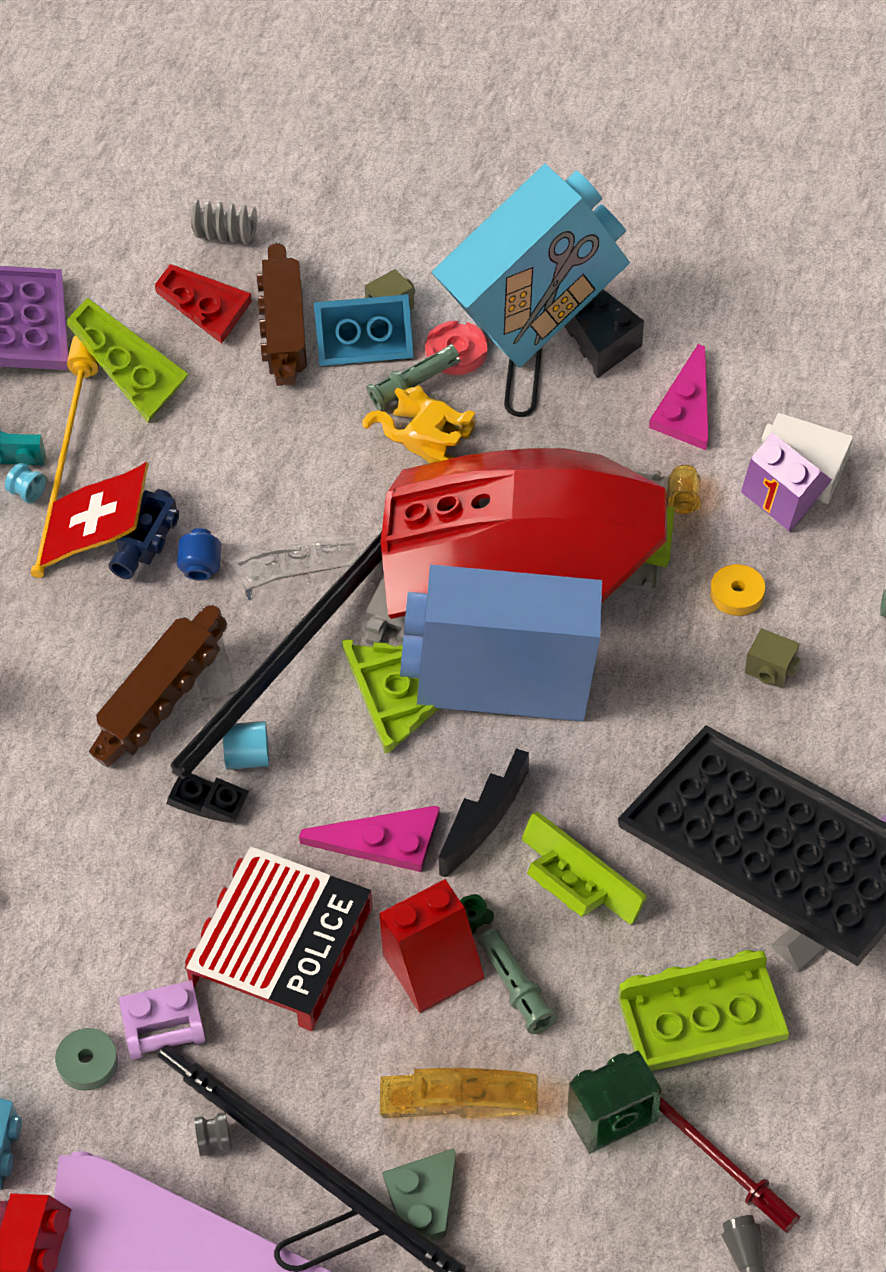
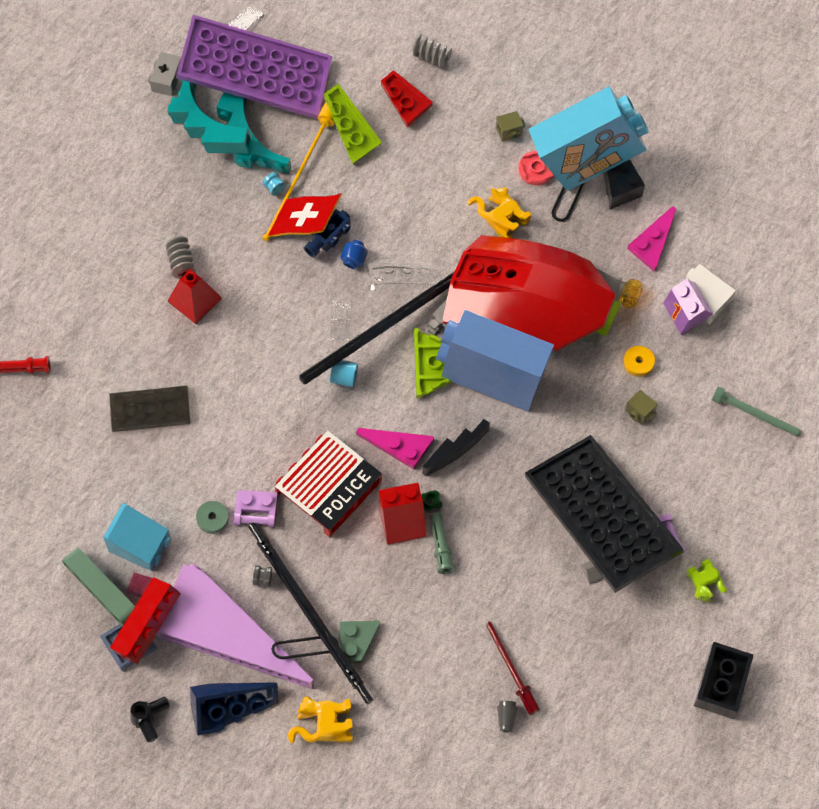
camera: 15 degrees right, 10 degrees up
reddish brown hinge [89,604,228,768] -> none
black slope [166,773,249,823] -> none
reddish brown hinge [257,242,307,386] -> none
dark azure slope [314,294,414,366] -> none
sand green pin [366,344,461,411] -> none
clear yellow slope [379,1068,538,1119] -> none
lime bracket [522,812,647,924] -> none
clear green brick [567,1050,662,1154] -> none
lime bracket [618,950,789,1074] -> none

